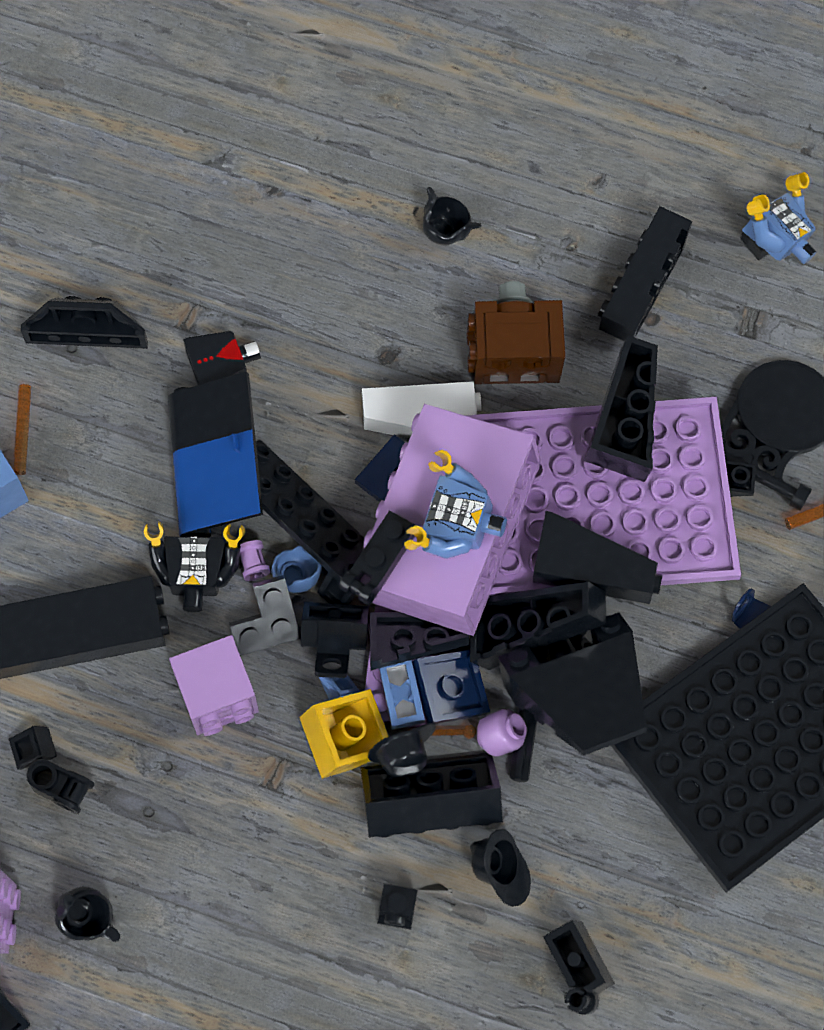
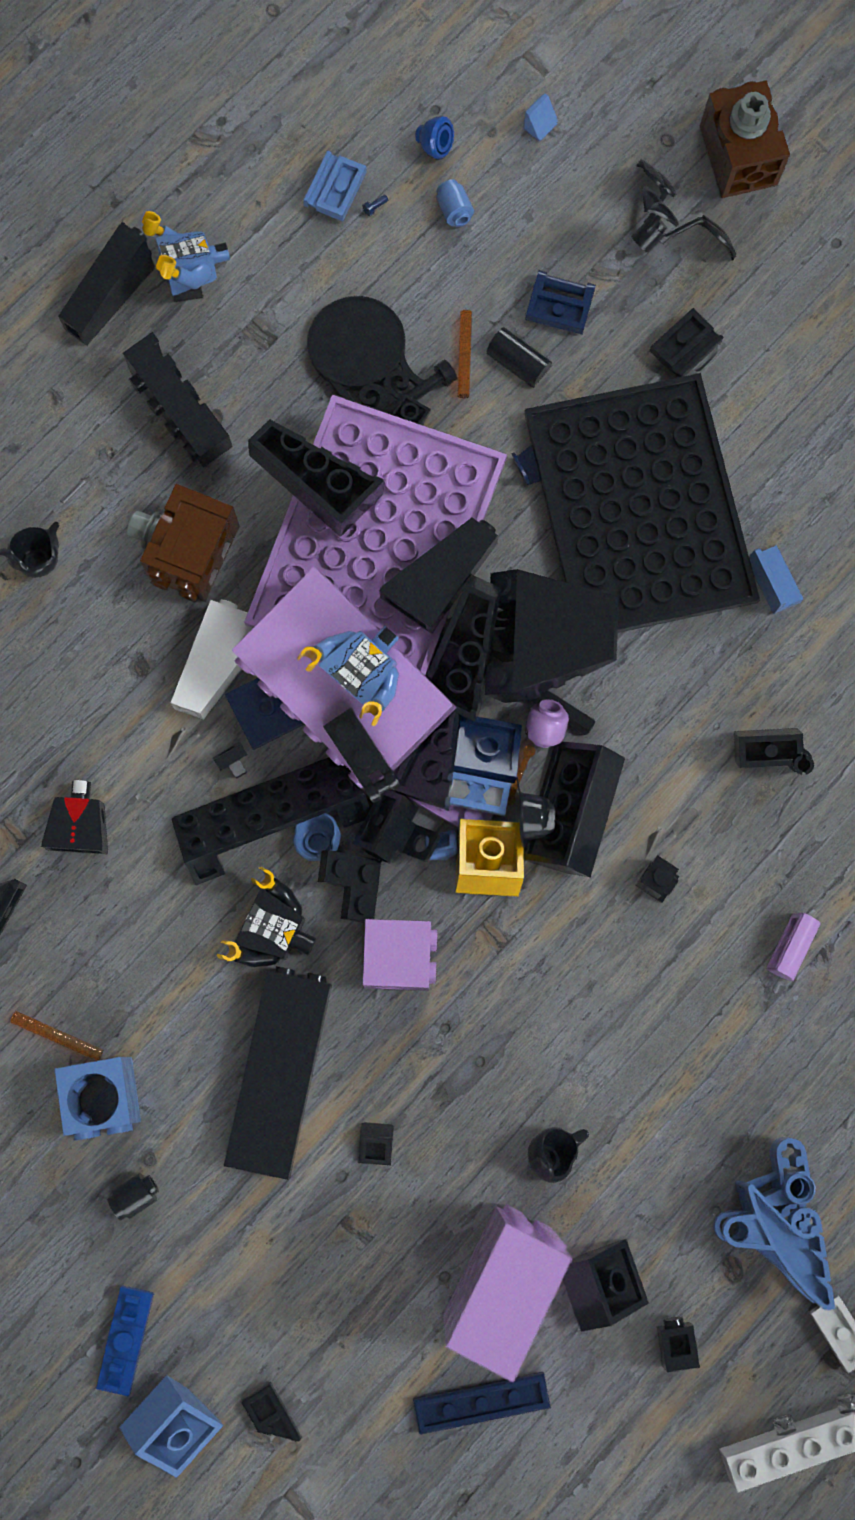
camera: 65 degrees left, 10 degrees up
black piece [26,760,95,814] -> none
door [168,372,263,537] -> none
lavender bush [240,540,271,581] -> none
black piece [470,829,531,907] -> none
none -> black slope [58,222,155,346]
none -> black tile [213,742,248,779]
none -> medium blue panel [749,545,803,614]

